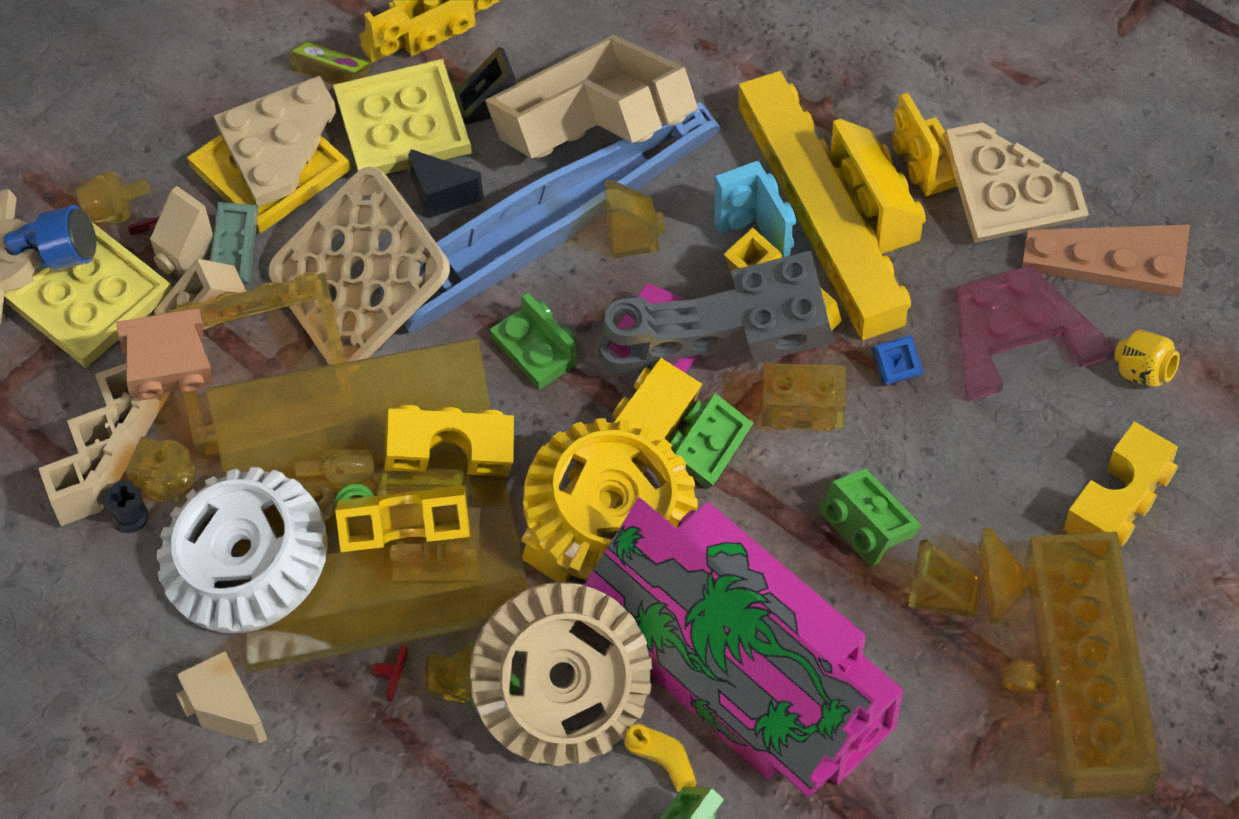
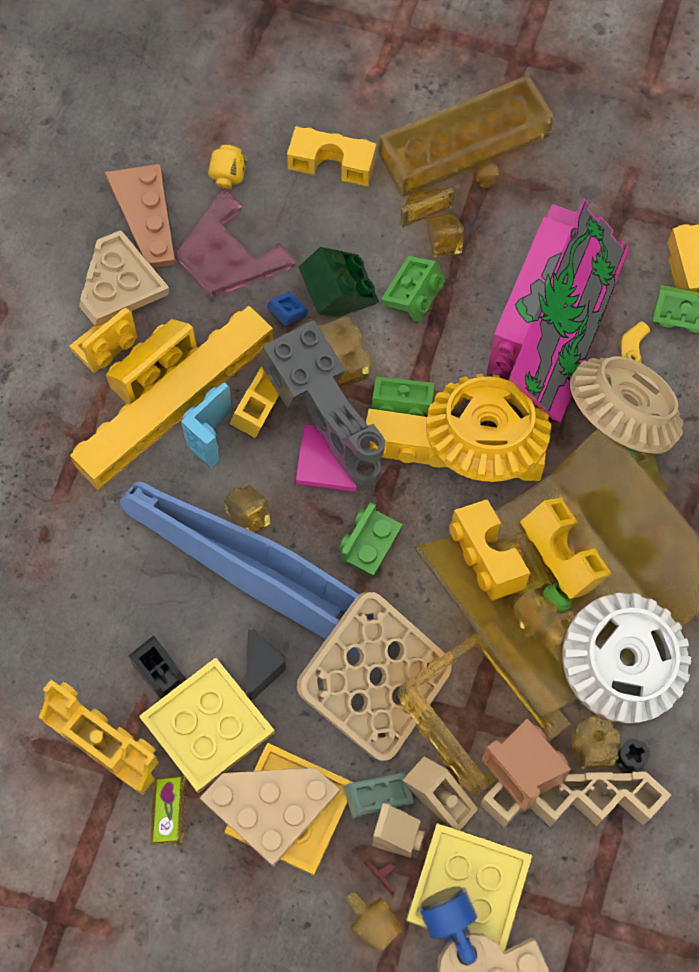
camera: 115 degrees left, 10 degrees up
tan piece [485,35,698,159] -> none
none -> dark green slope [298,247,379,317]

